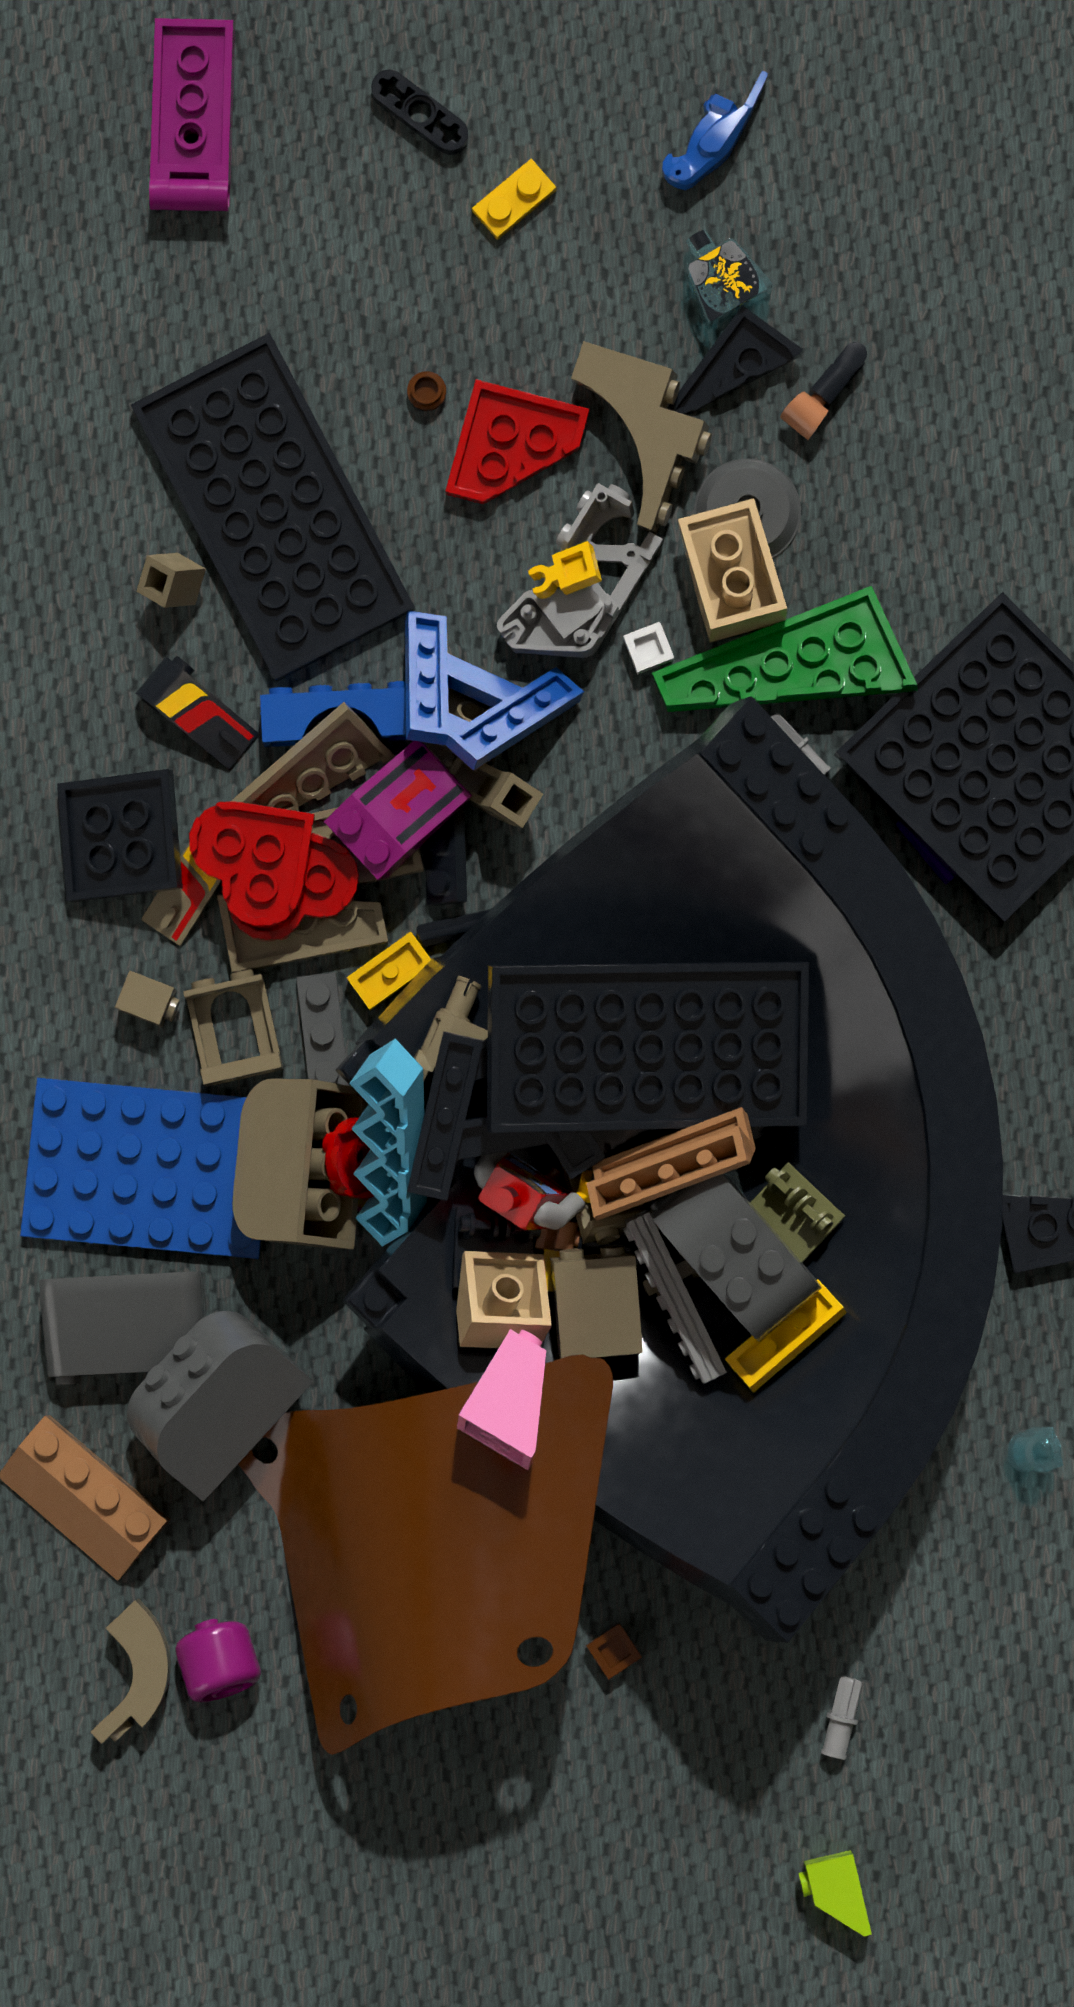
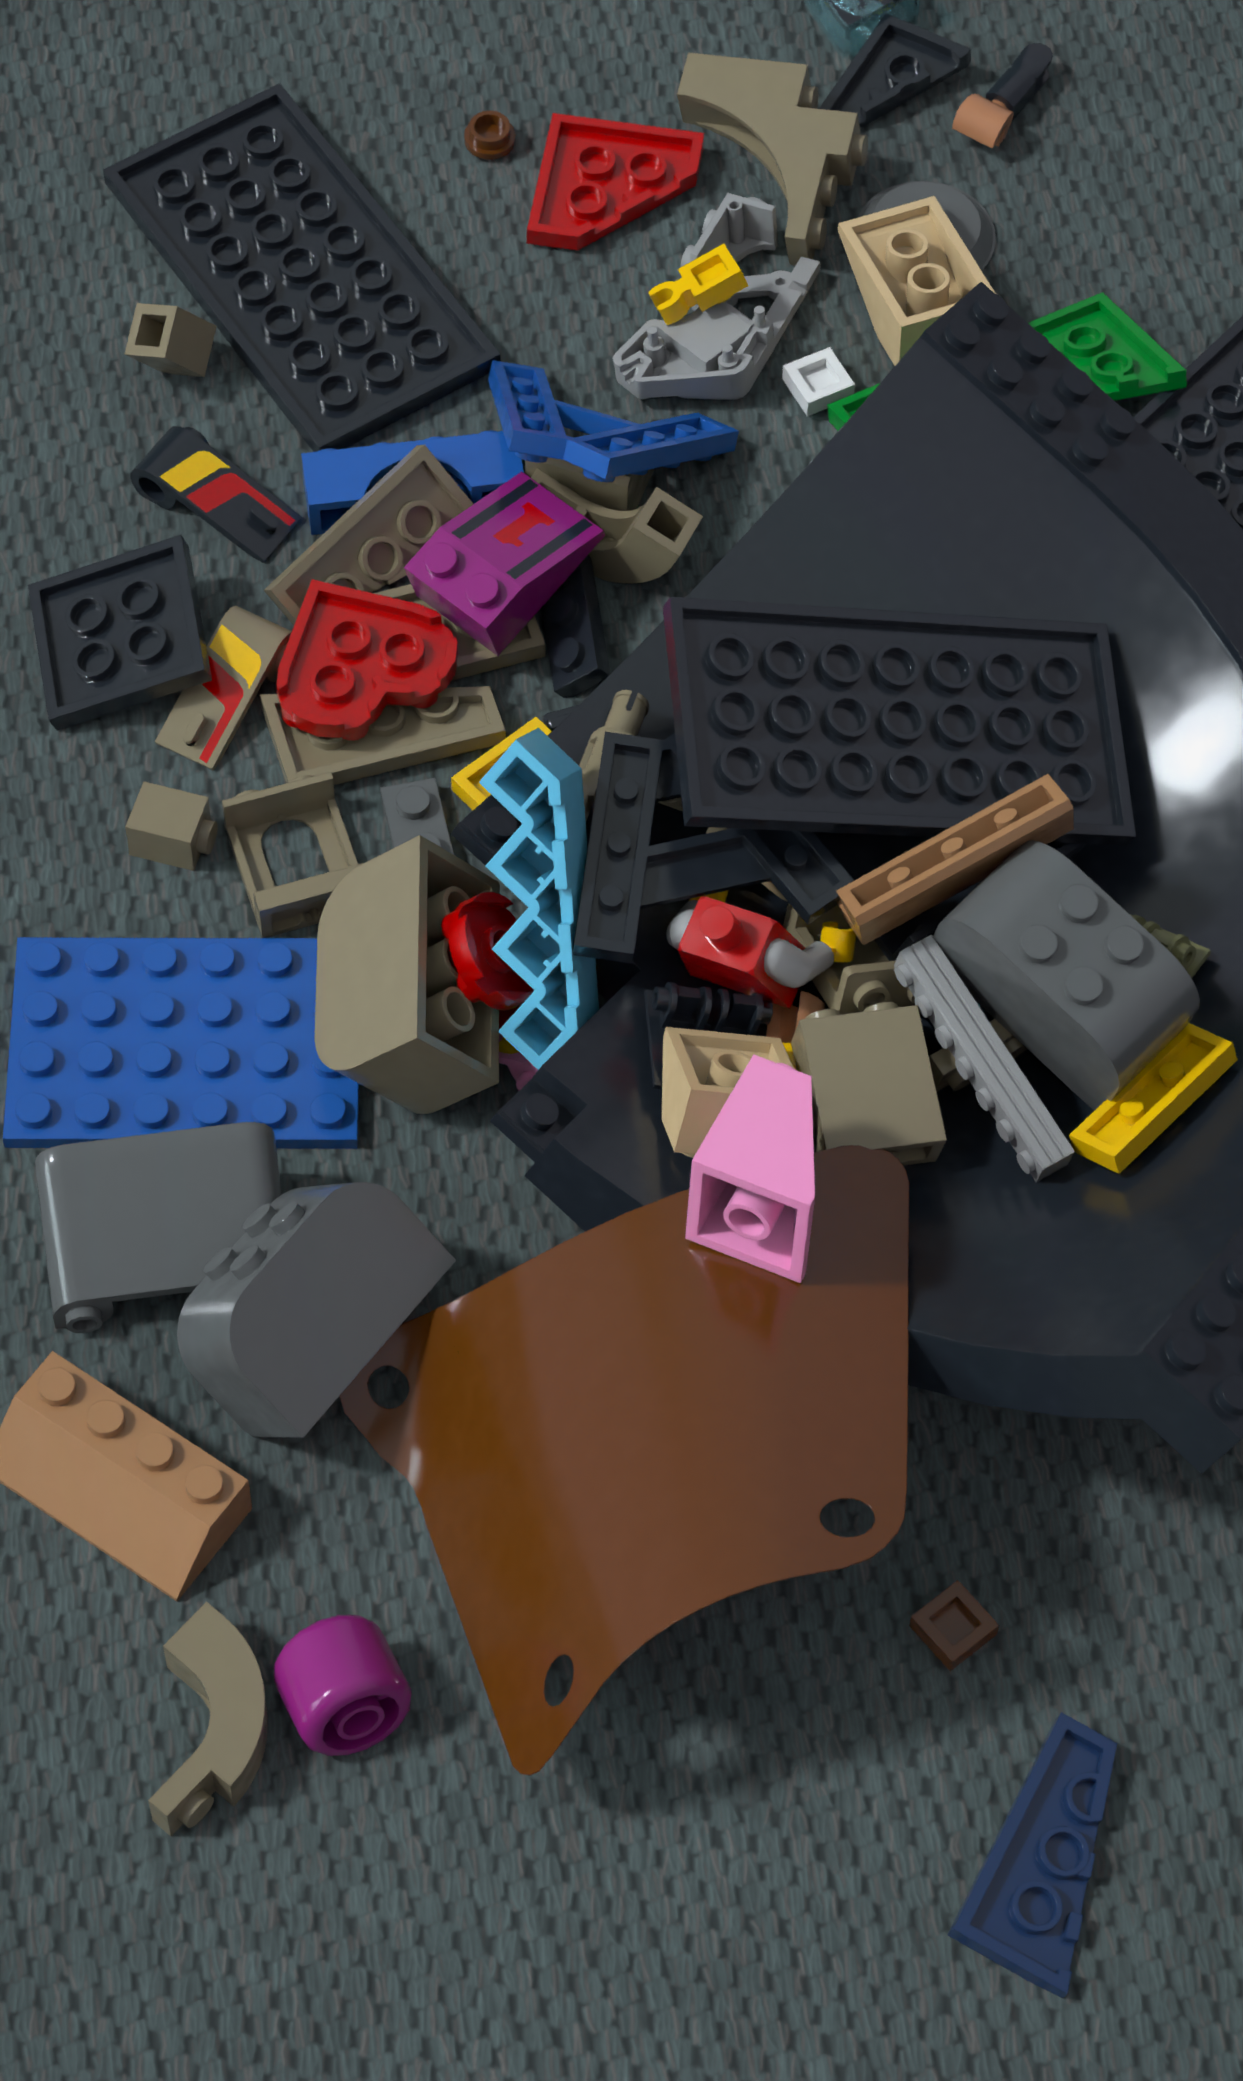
camera: 10 degrees left, 25 degrees down
red plate [189,801,315,927] -> none
none -> dark blue wing [947,1712,1117,1998]

